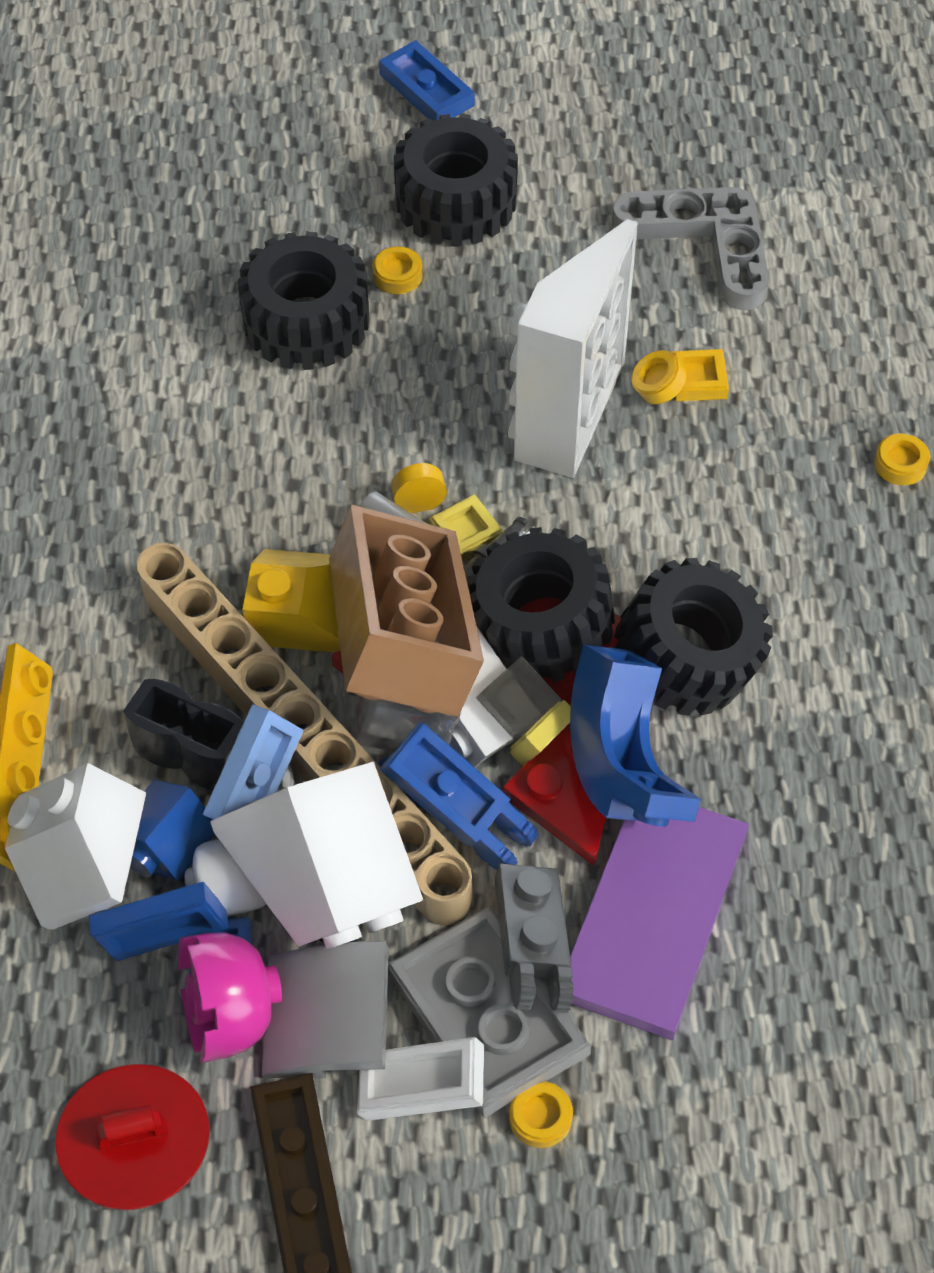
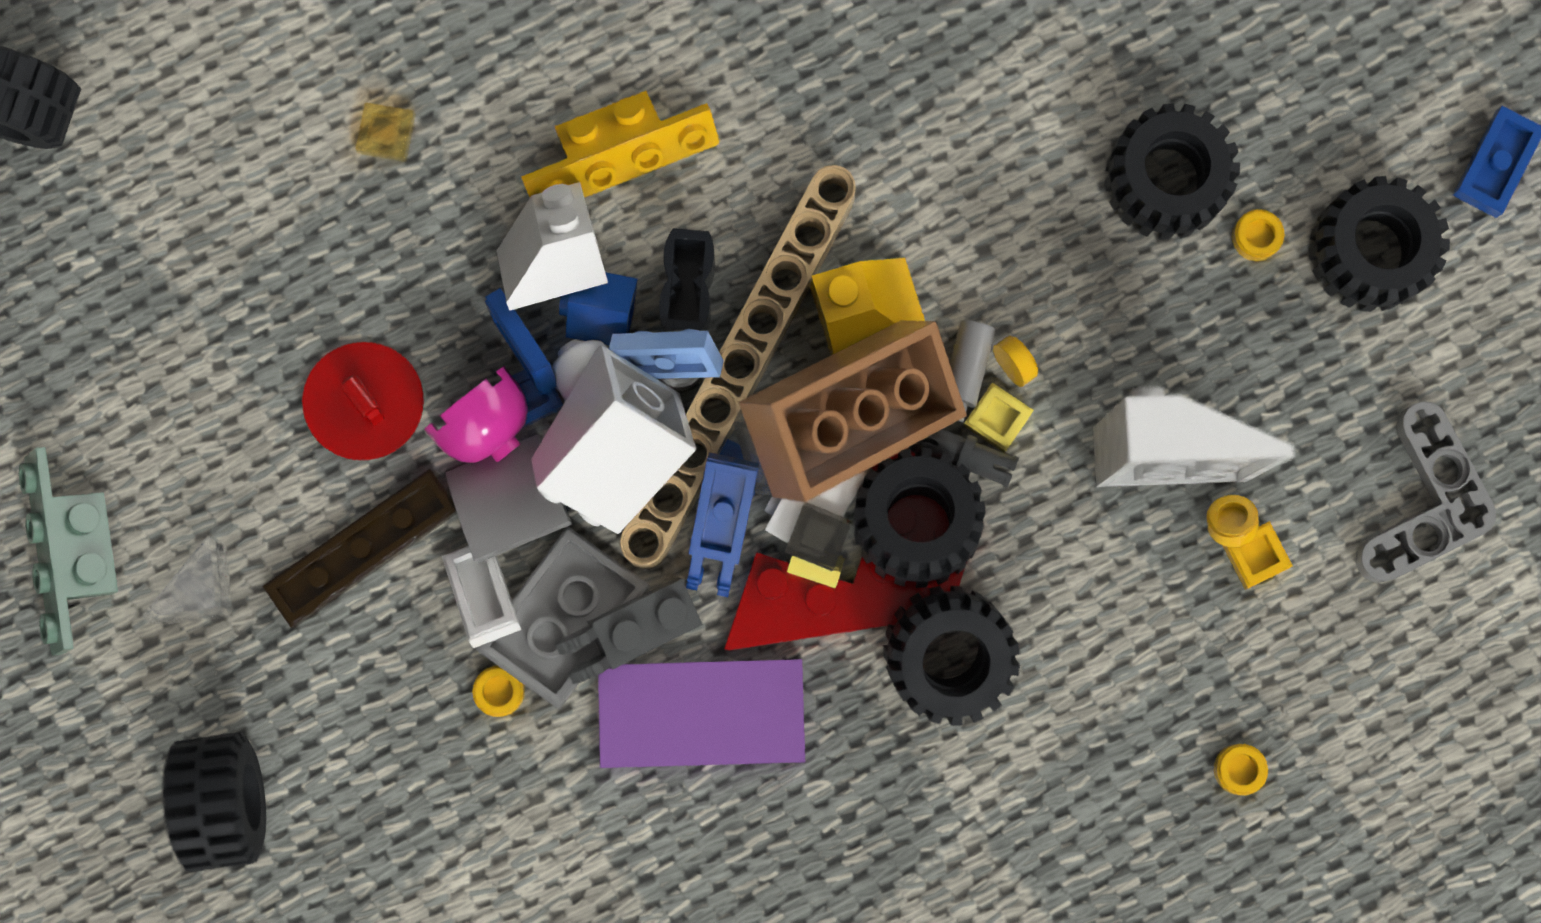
camera: 65 degrees right, 25 degrees up
blue arch [570,644,701,827] -> none

